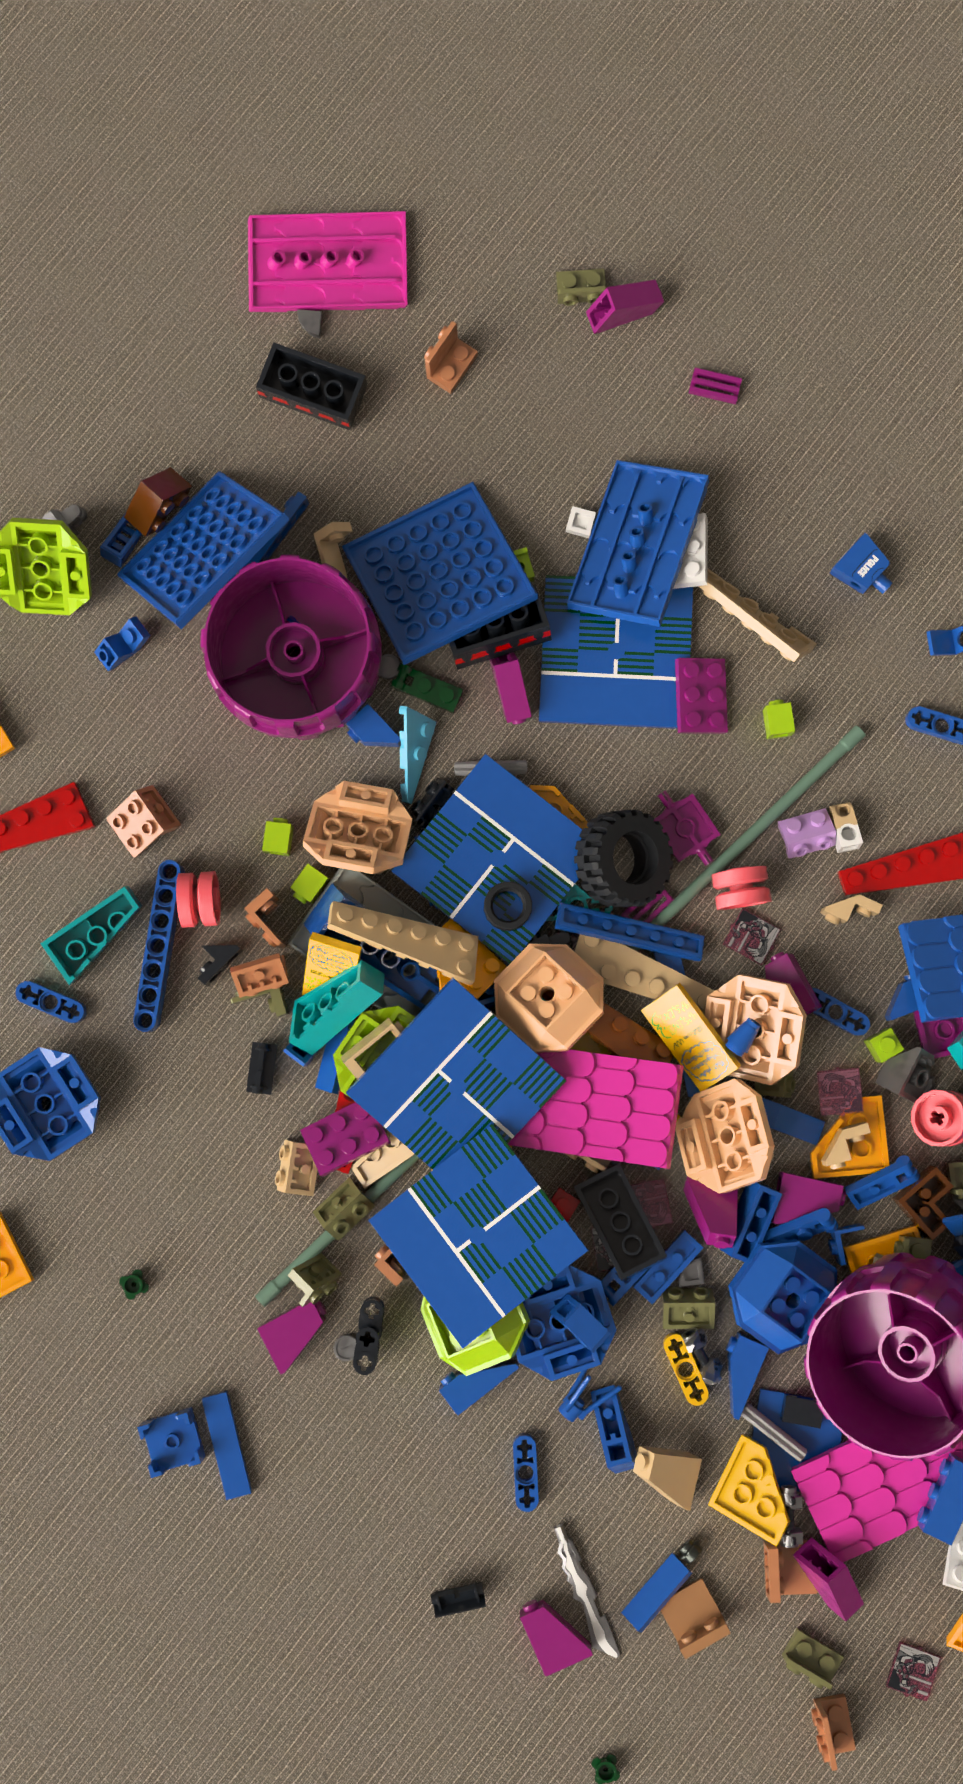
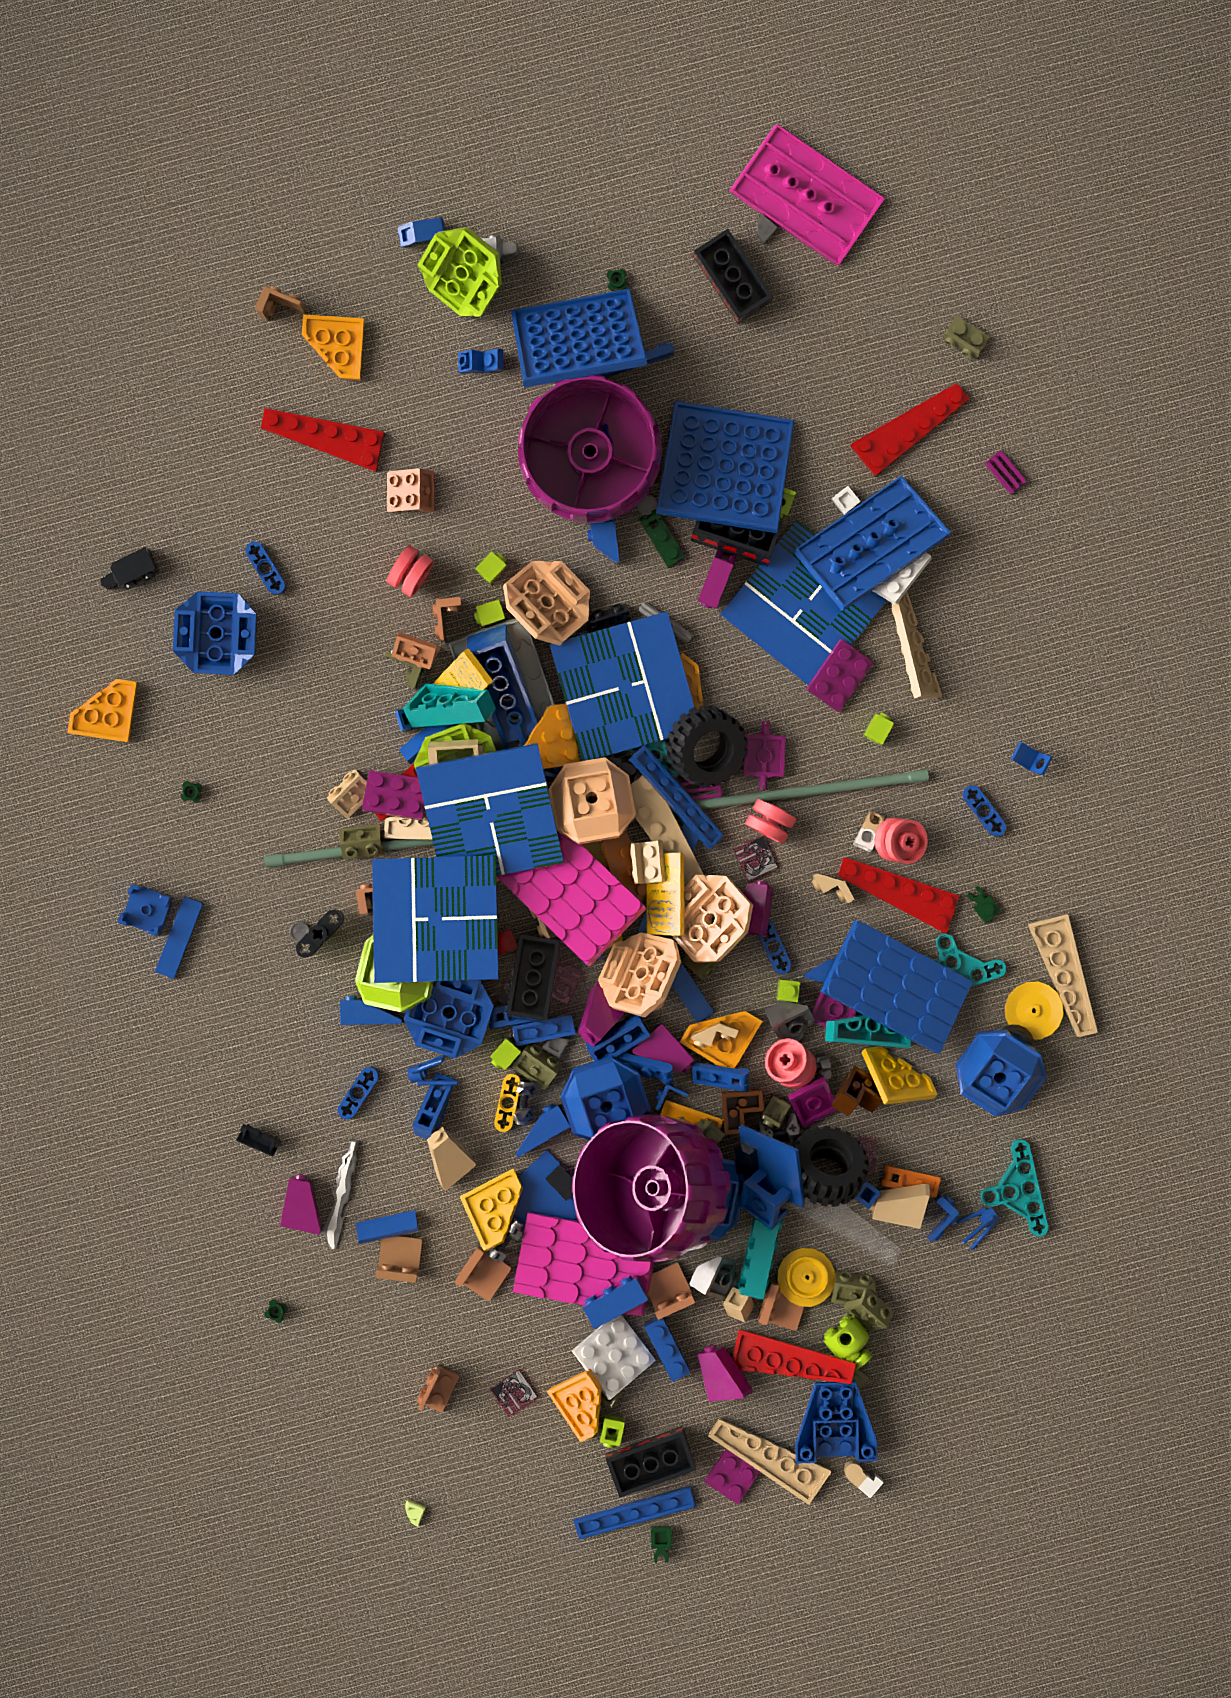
camera: 30 degrees right, 5 degrees up
teal wedge [40,886,143,985] -> none
blue slope [100,513,142,567] -> none
reddish brown brick [124,467,192,537] -> none
blue beam [133,860,185,1032] -> none
black slope [198,945,243,986] -> none
black hinge [246,1042,278,1095] -> none
magenta slope [257,1300,327,1375] -> none
olive bracket [288,1253,342,1307] -> none
tan bracket [314,522,353,578] -> none
tan wing [327,901,479,986] -> none
medium azure wing [399,706,436,804] -> none
nougat bracket [424,321,478,394] -> none
black tyre [484,881,532,931] -> none
blue slope [550,1294,611,1353] -> none
magenta slope [586,280,664,334] -> none
pearl dark grey plate [679,1539,703,1564] -> none
blue cone [725,1017,761,1057] -> none
light grey axle [741,1403,807,1461] -> none
lavender bracket [778,808,836,858] -> none
olive bracket [782,1627,844,1690] -> none
magenta slope [793,1537,864,1621] -> none
clear pink piece [817,1067,864,1117] -> none
blue torso [830,533,893,594] -> none
none -> lime brick [490,1037,522,1070]
none -> dark green plate [606,269,628,291]
none -> tan bracket [630,841,666,884]
none -> red wing [850,383,970,477]
none -> coral wheel [874,817,928,864]

